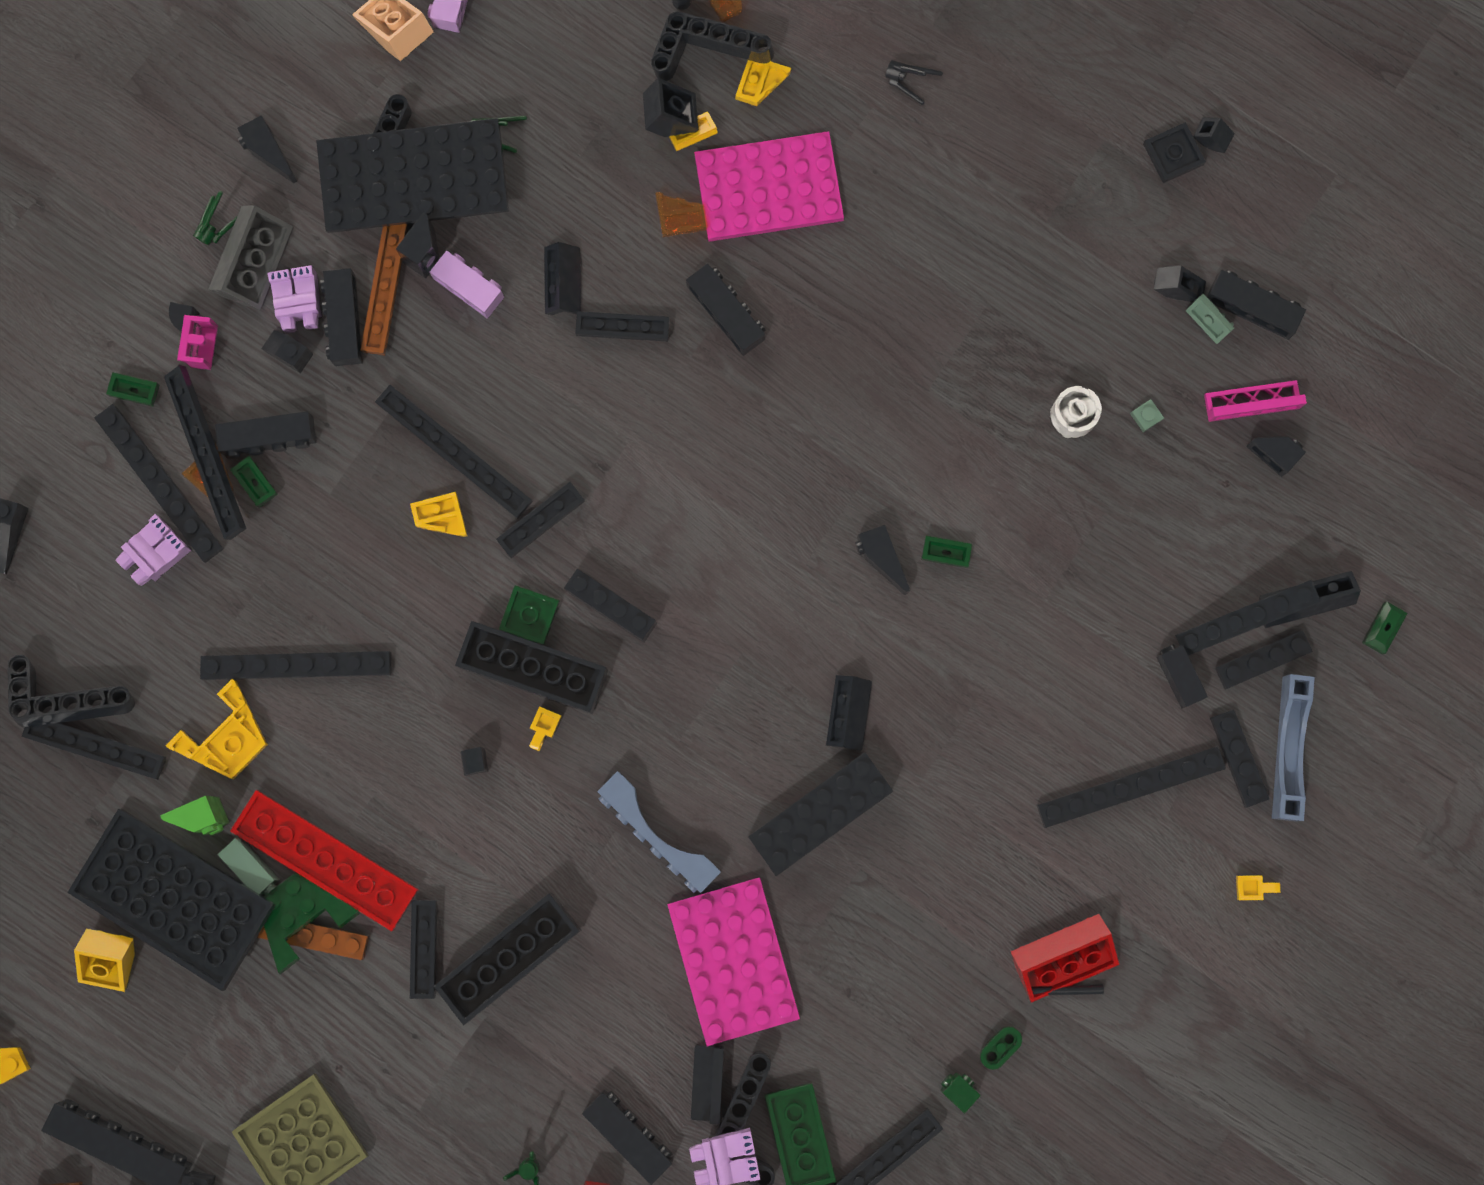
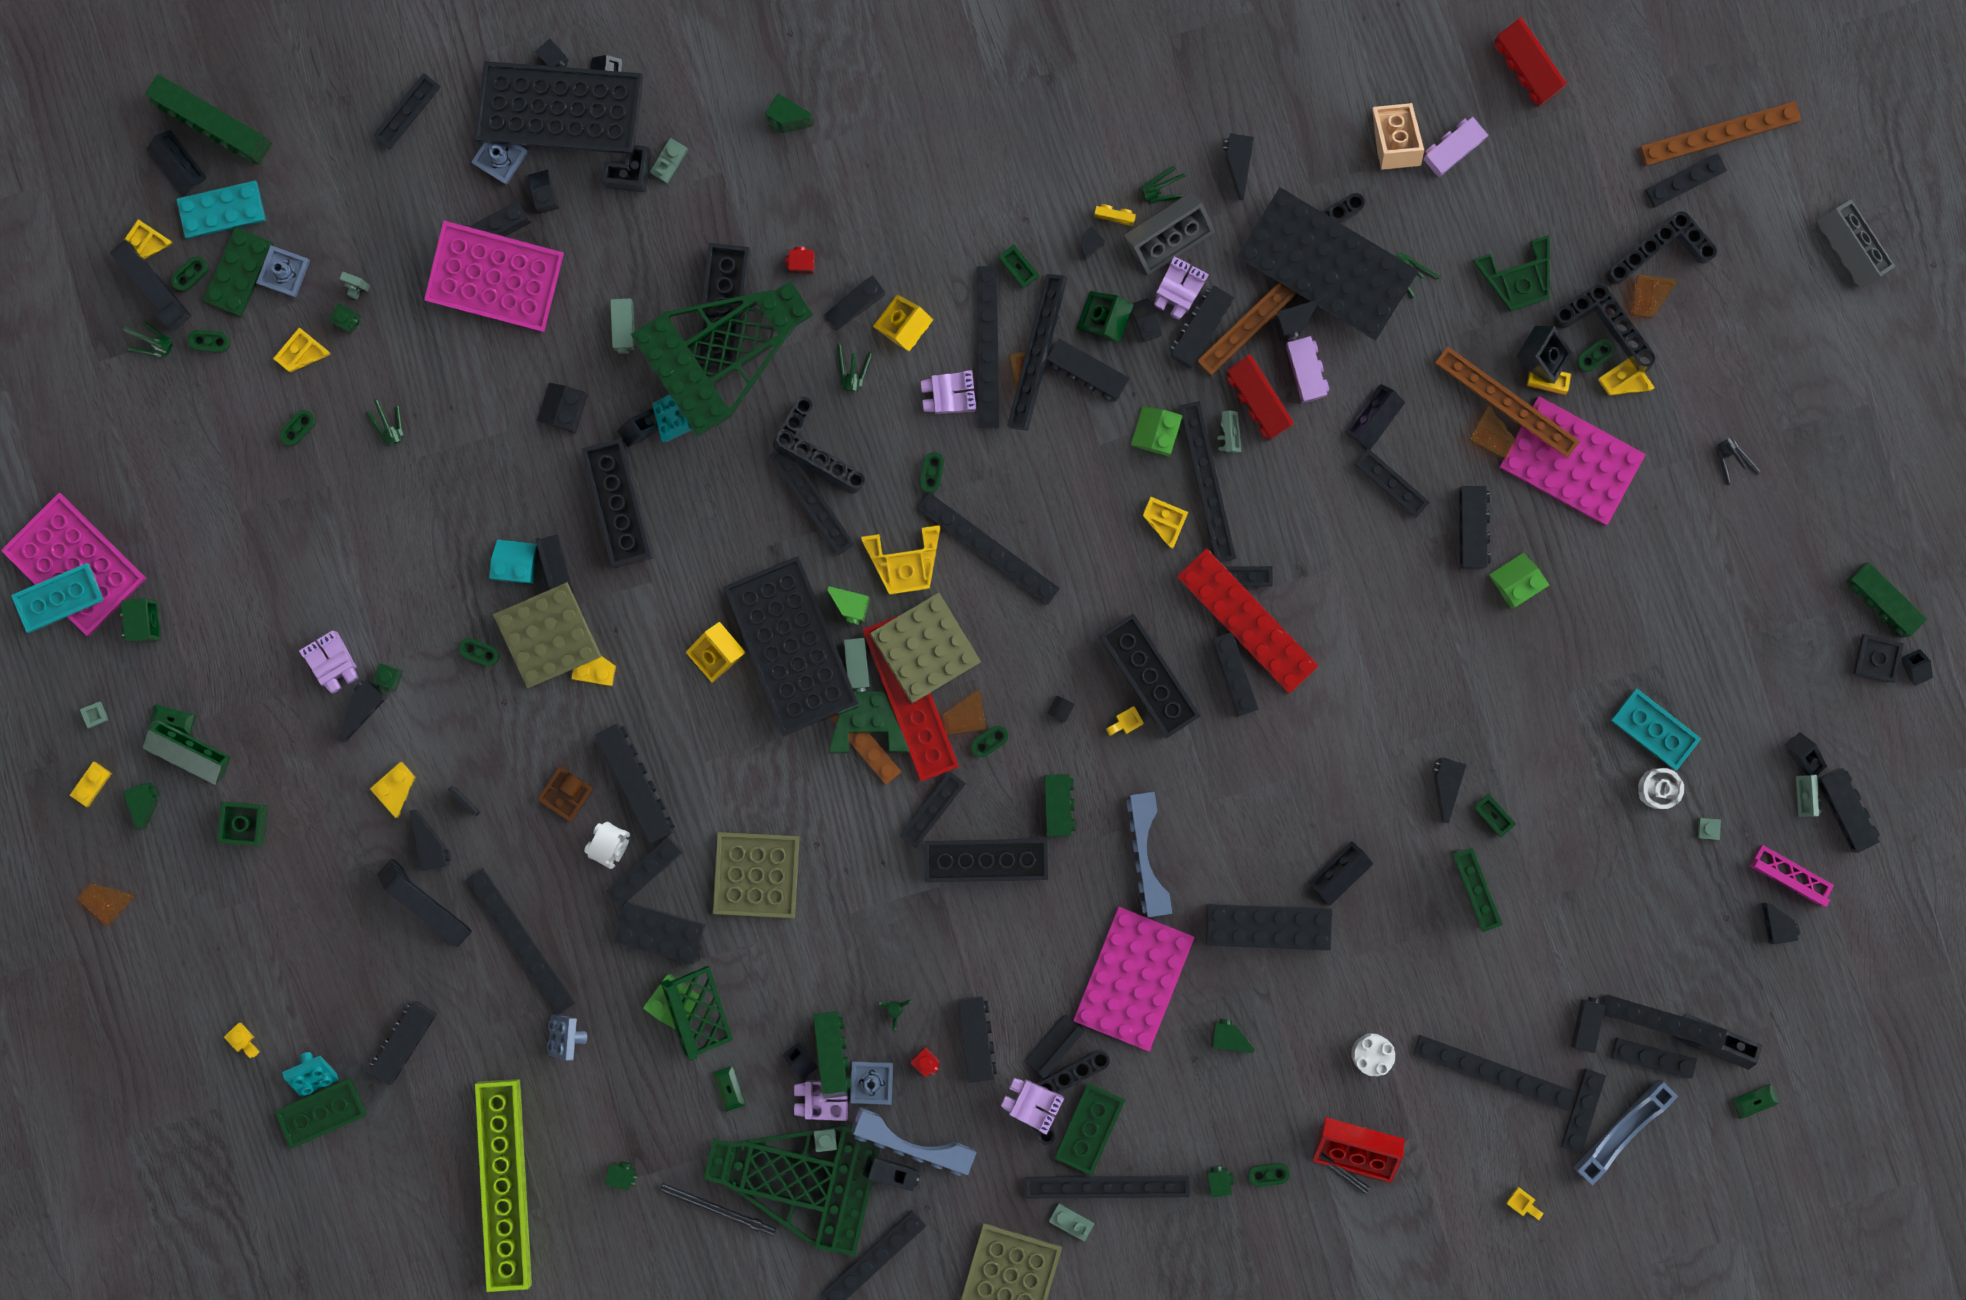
camera: 35 degrees right, 5 degrees up
dark pink window [177,315,218,370] -> none
dark green piece [230,456,278,508] -> none
dark green plate [499,585,560,645] -> none
none -> dark green plant [838,344,872,391]
none -> olive plate [870,593,981,704]
none -> yellow slope [873,294,933,351]
none -> dark green plate [920,452,944,493]
none -> clear orange wing [943,690,986,735]
none -> dark green plate [971,726,1008,758]
none -> dark green brick [1044,774,1075,836]
none -> dark green slope [1076,291,1134,342]
none -> yellow plate [1094,204,1136,226]
none -> bright green slope [1131,406,1183,457]
none -> red plate [1177,548,1319,694]
none -> dark green slope [1211,1019,1254,1053]
none -> sand green plate [1217,411,1241,453]
none -> red slope [1226,354,1294,441]
none -> white brick [1351,1033,1395,1076]
none -> dark orange plate [1435,346,1580,459]
none -> dark green fence [1452,847,1503,932]
none -> dark green wing [1472,235,1550,312]
none -> bright green slope [1489,553,1549,609]
none -> dark green plate [1577,339,1615,372]
none -> teal plate [1610,688,1701,771]
none -> dark green brick [1846,562,1927,638]

